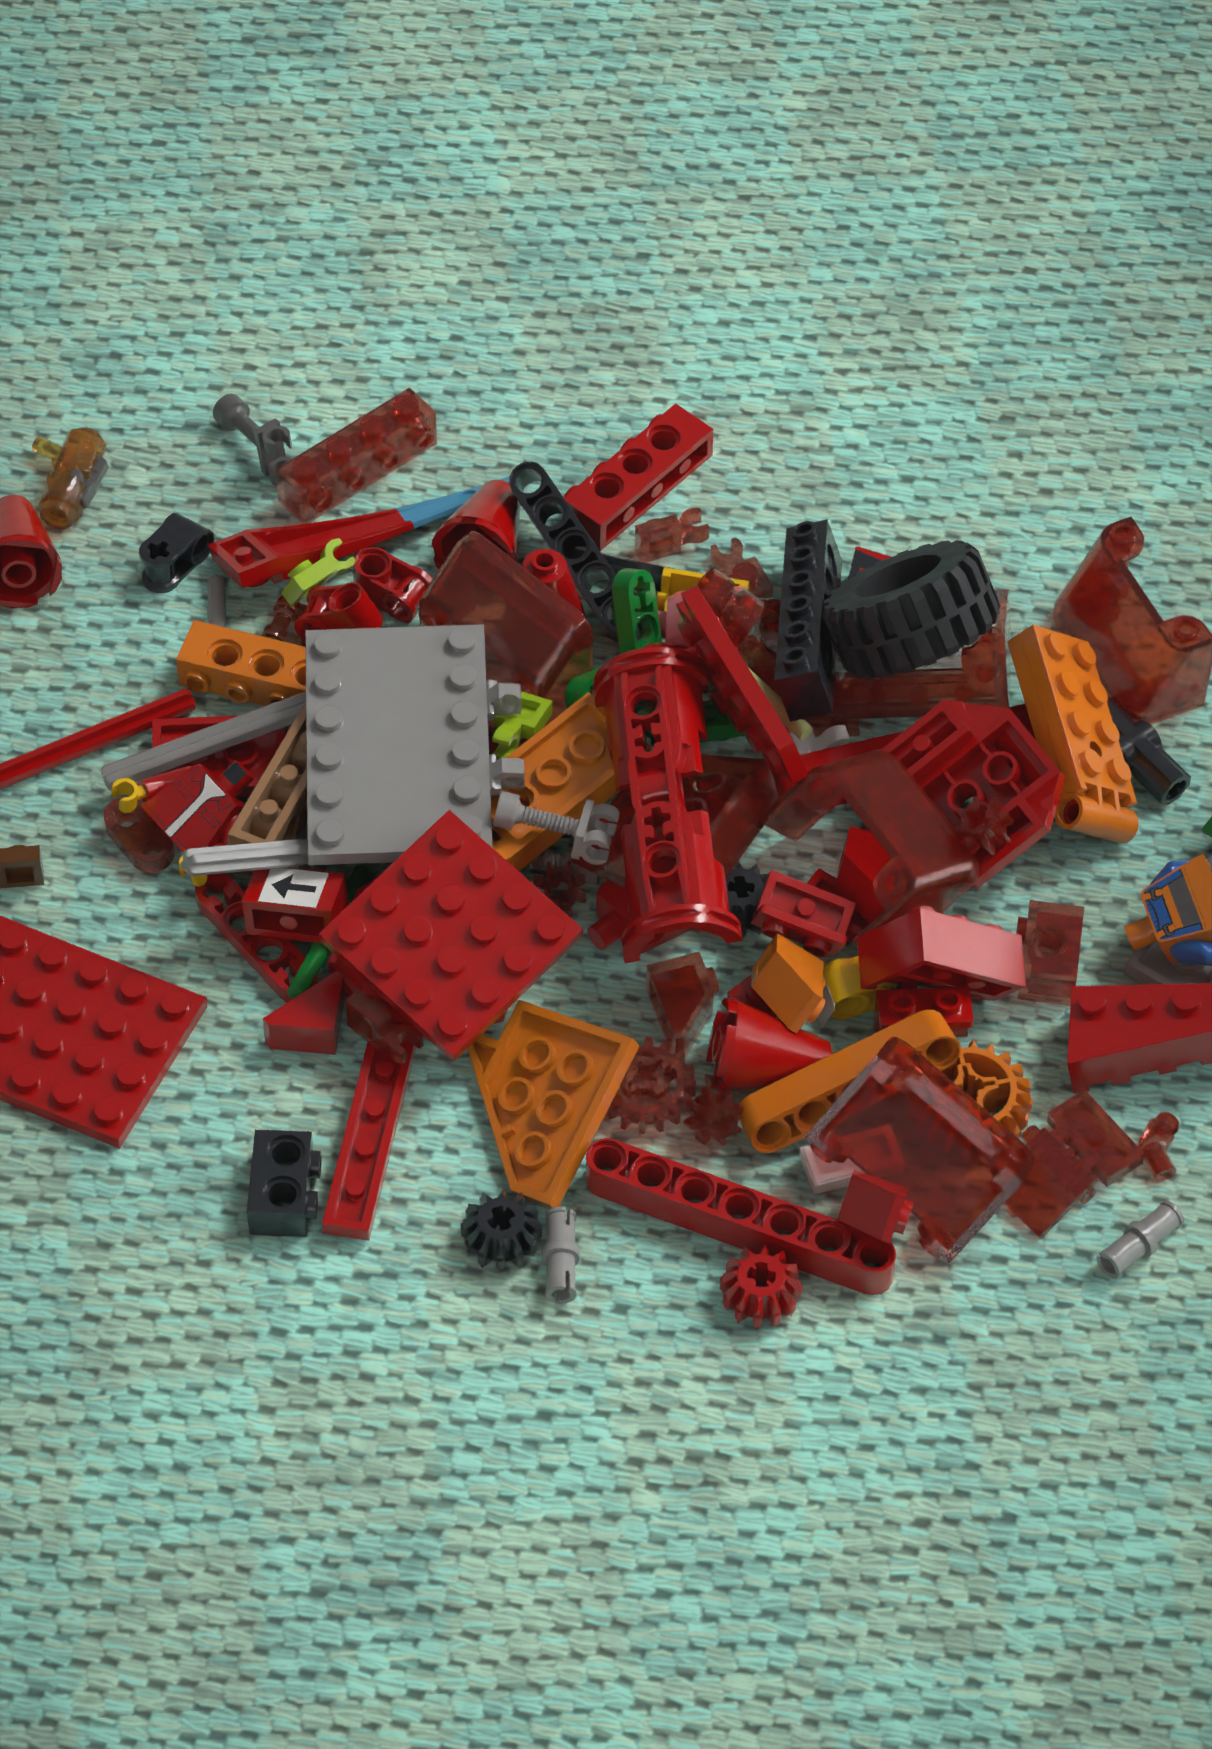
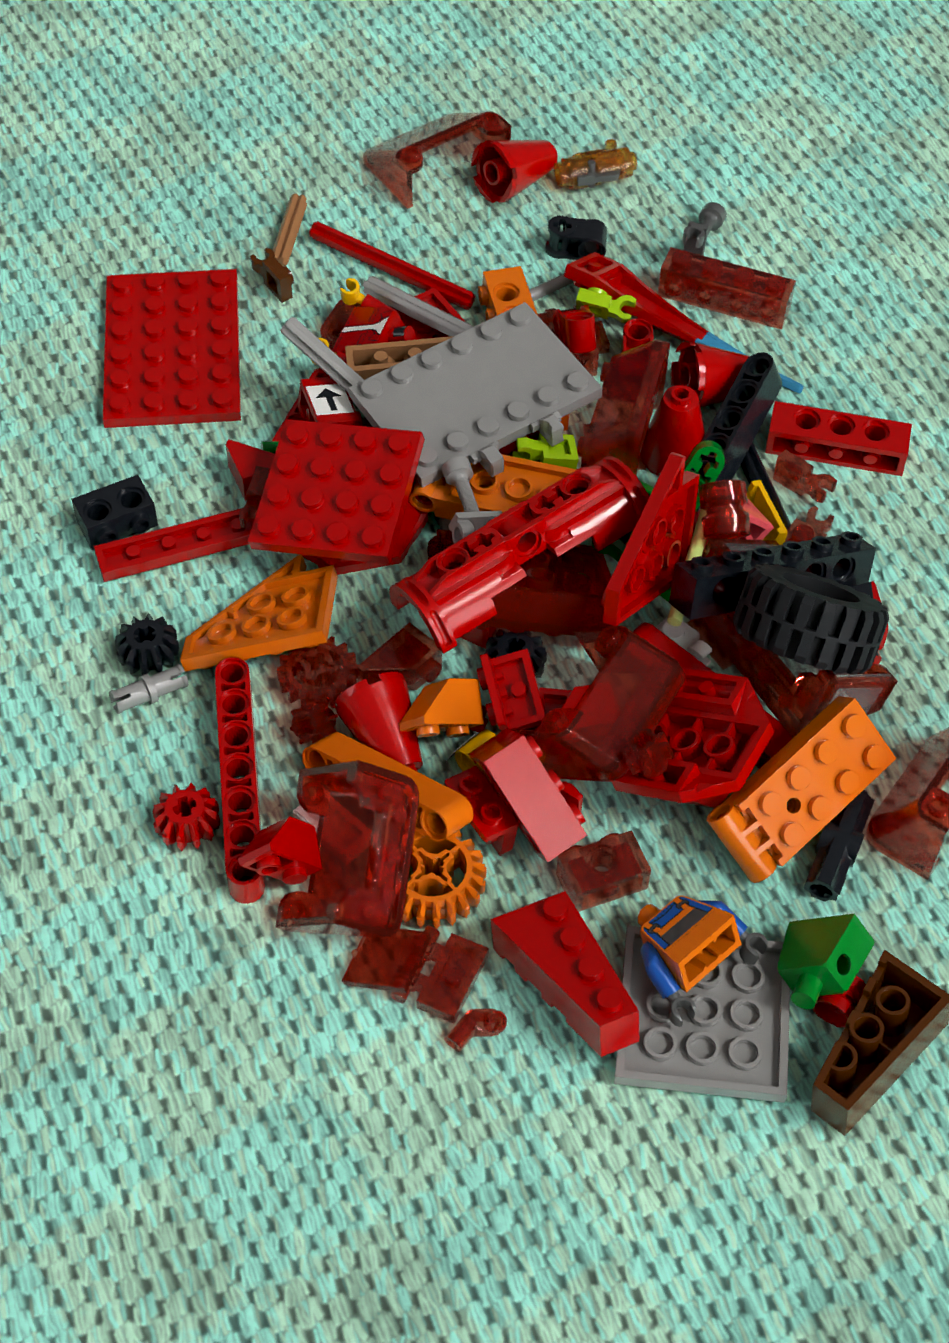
camera: 60 degrees right, 0 degrees up
light grey pin [1096,1200,1184,1279] -> none

